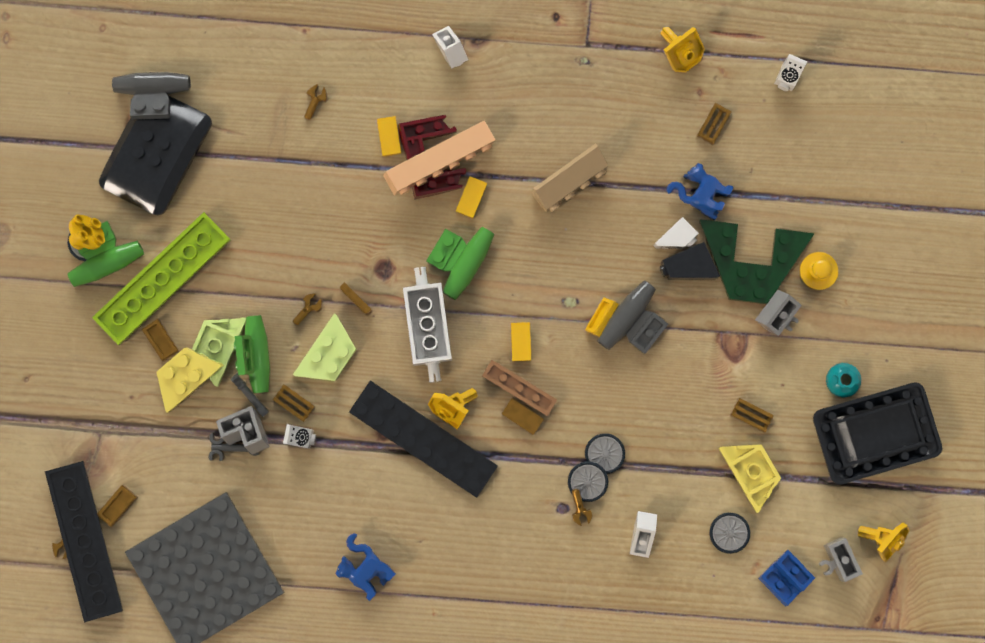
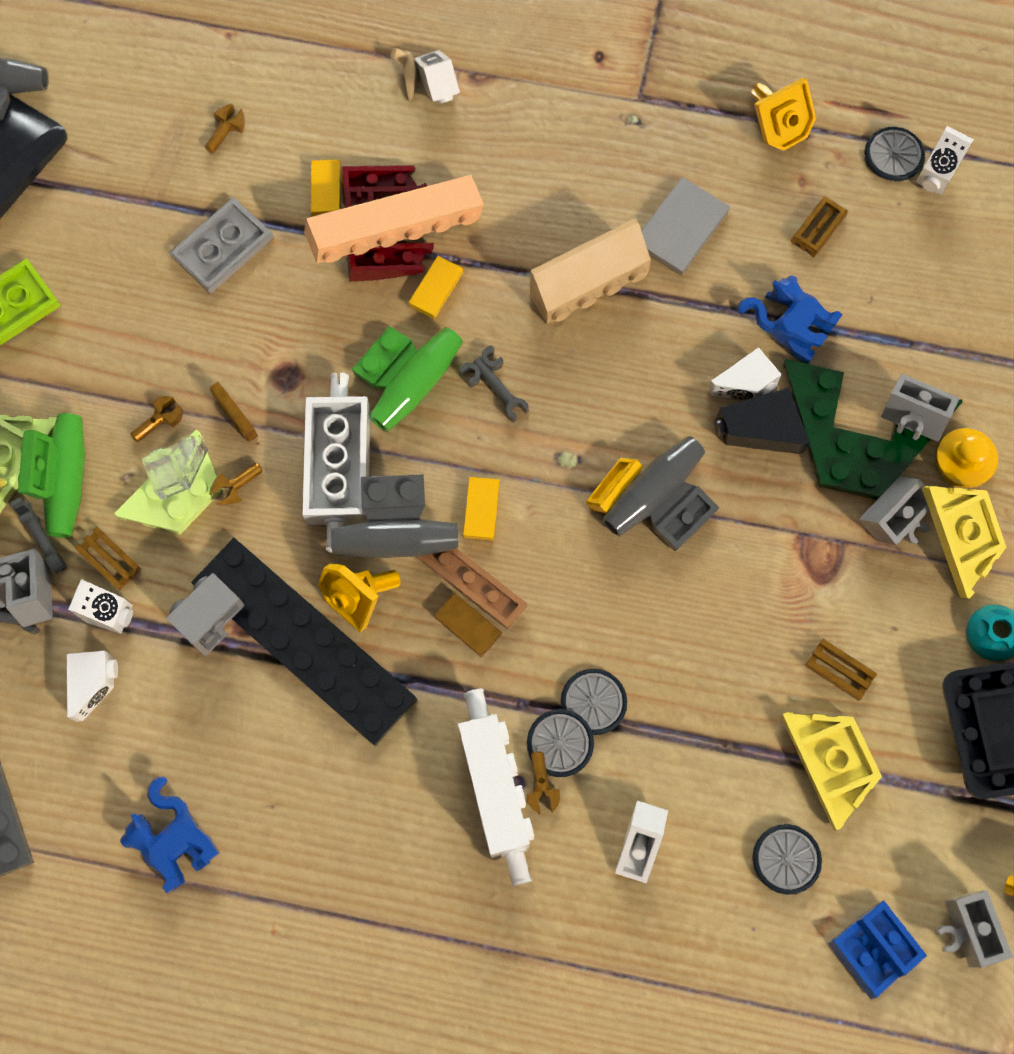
camera: 10 degrees right, 10 degrees down
none -> white slope [67,651,118,722]
none -> clear slope [141,435,208,500]
none -> light grey brick [166,573,245,656]
none -> light grey tile [169,197,274,294]
none -> pearl gold bar [209,463,262,505]
none -> dark grey plate [331,474,458,559]
none -> tan bar [391,48,417,101]
none -> white brick [458,689,534,886]
none -> dark grey bar [459,346,529,422]
none -> light grey tile [642,177,730,276]
none -> light grey wheel [864,127,925,181]
none -> light grey brick [881,374,959,442]
none -> light yellow wing [922,486,1006,599]

